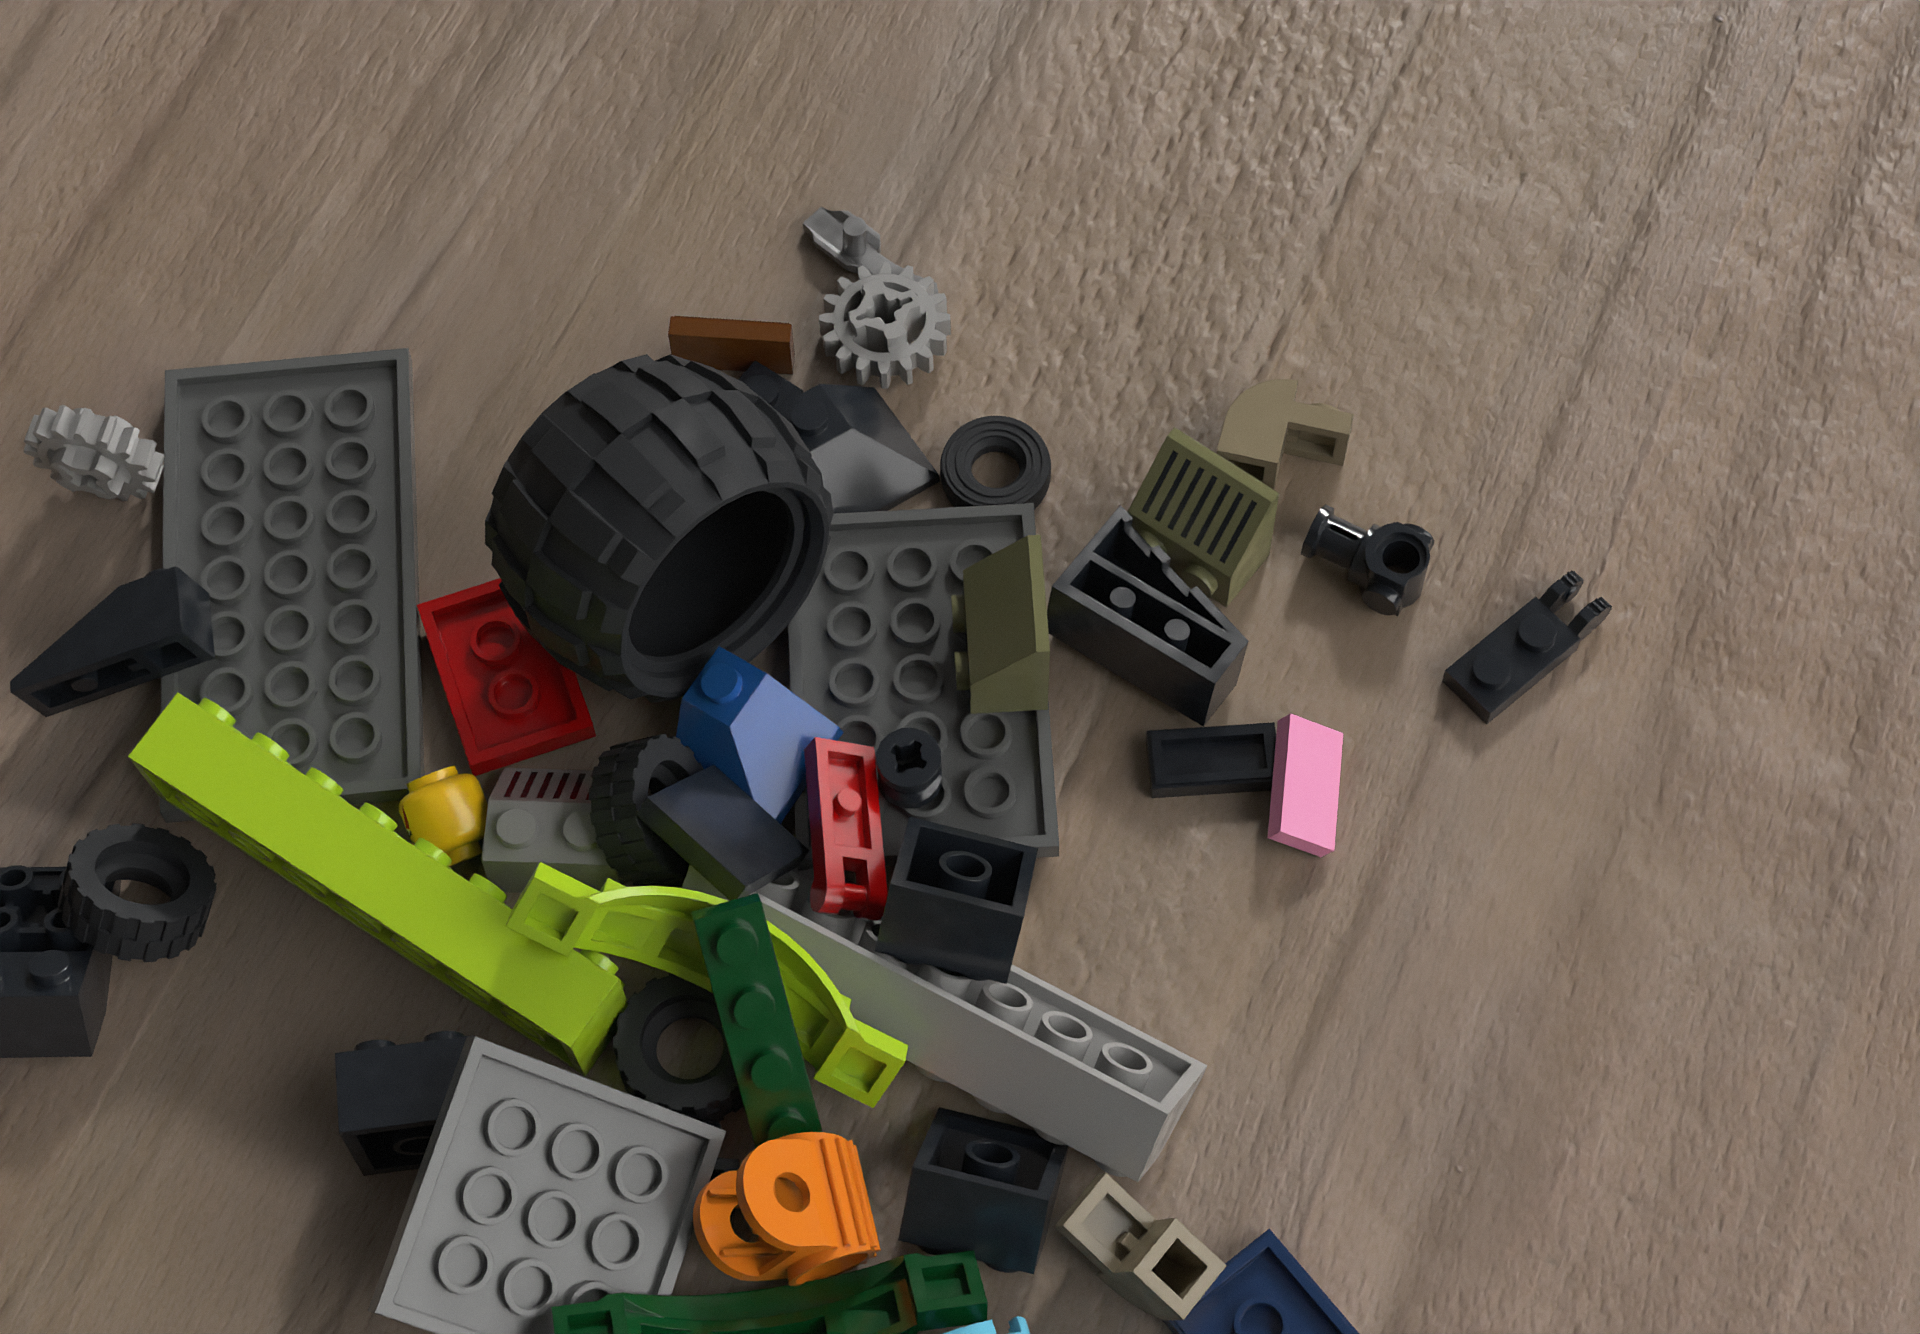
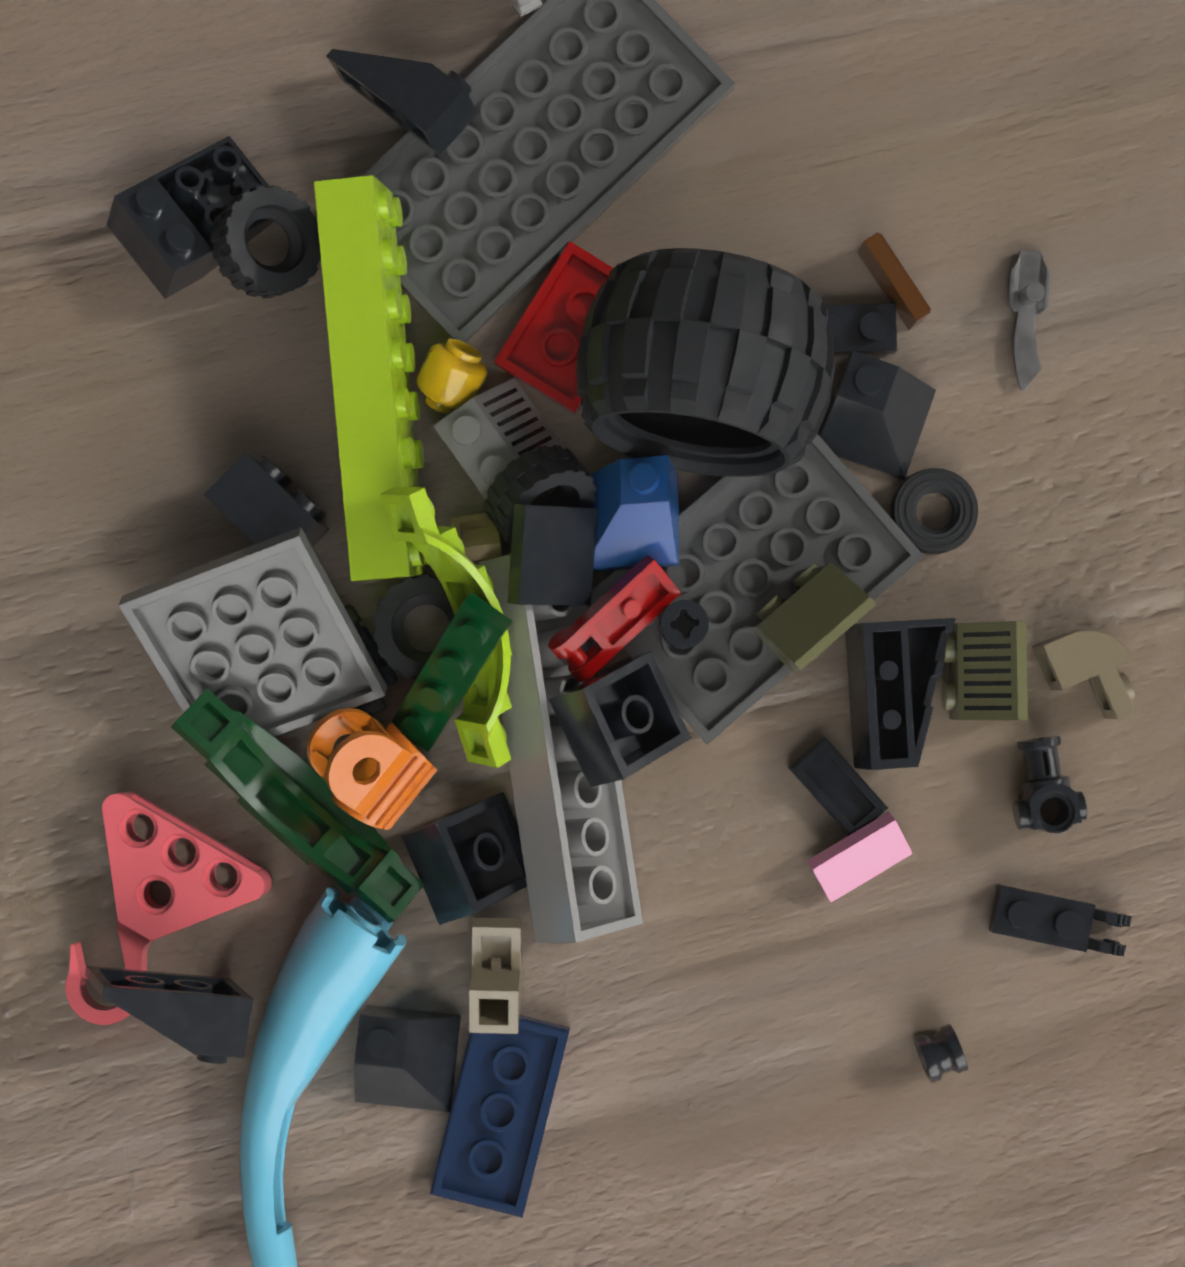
camera: 55 degrees right, 25 degrees up
light grey gear [819,262,951,389] -> none
none -> black wheel [913,1024,968,1083]

